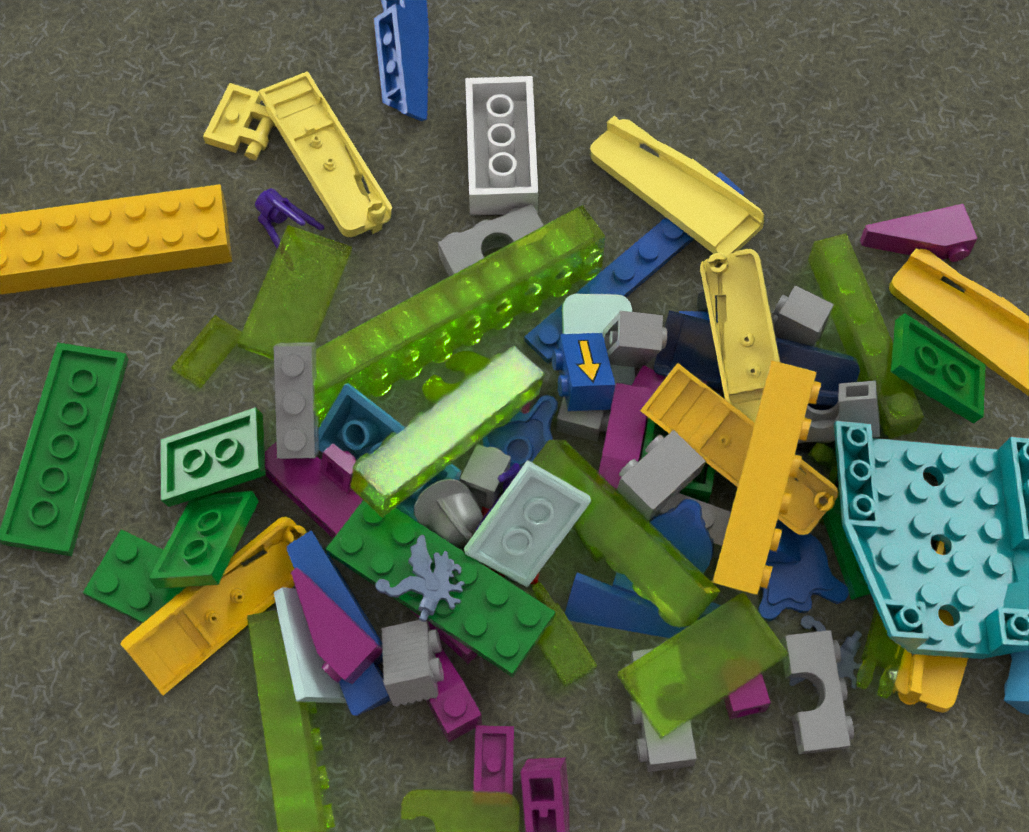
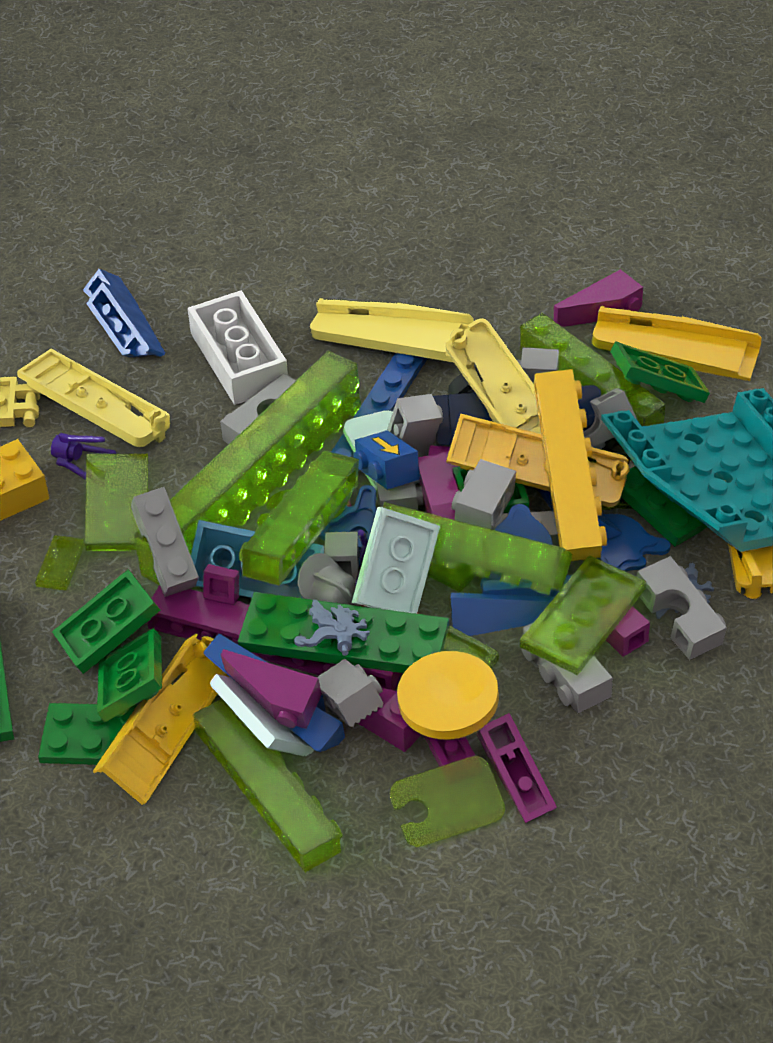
camera: 20 degrees left, 20 degrees down
clear neon green hinge [856,606,907,699] -> none
none -> yellow piece [397,651,499,740]

